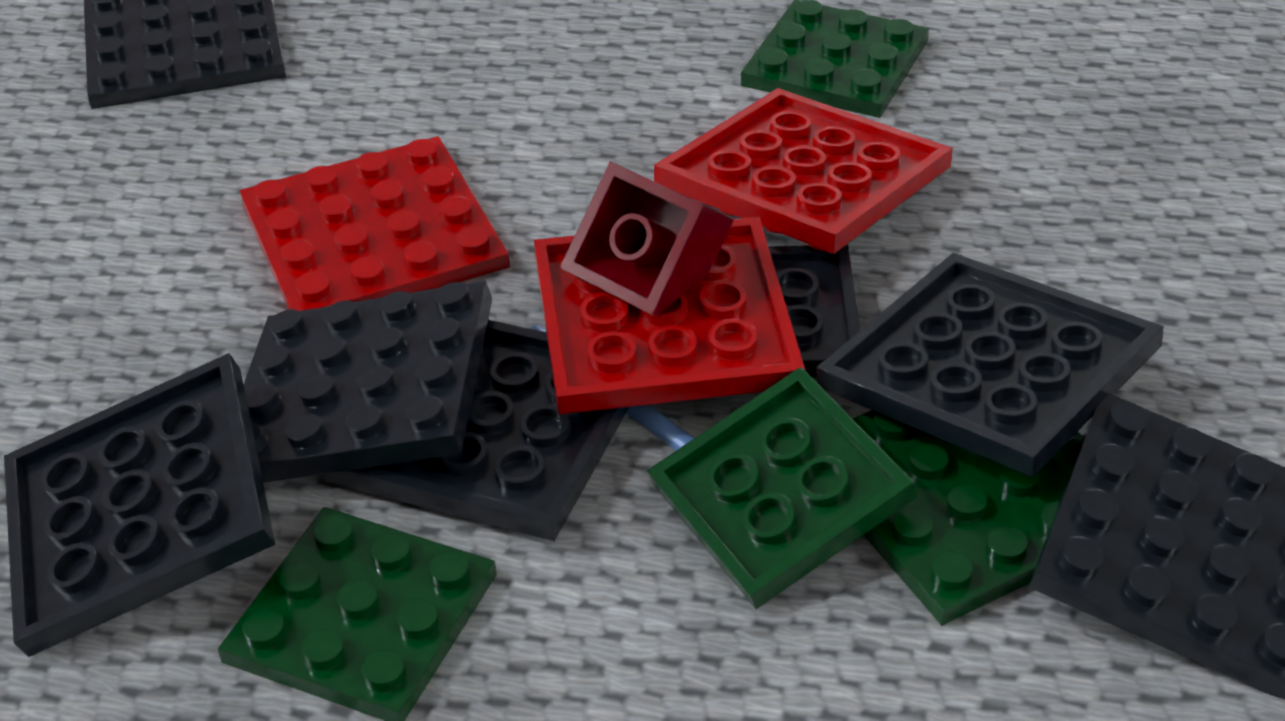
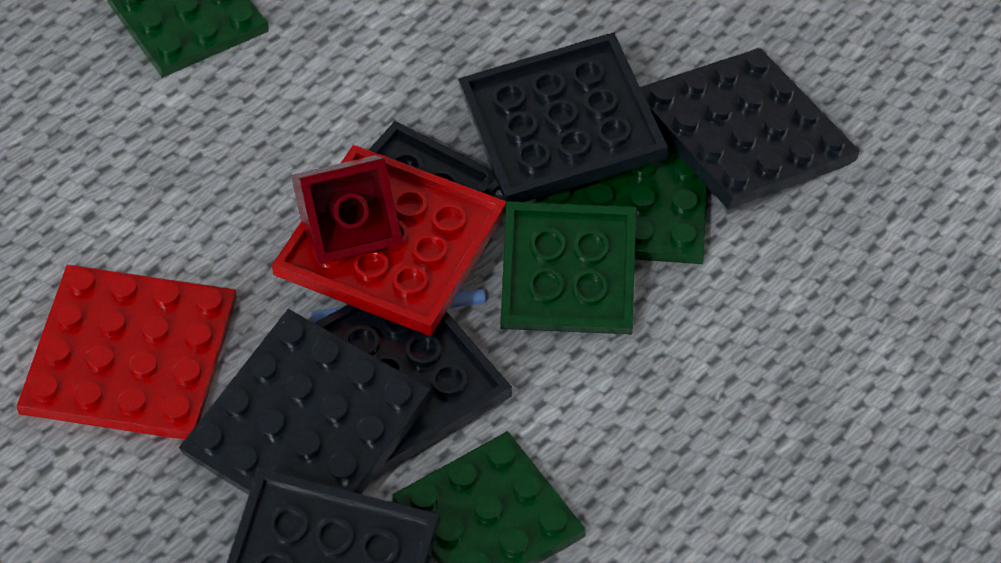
camera: 60 degrees left, 10 degrees up
red plate [654,88,953,254] -> none

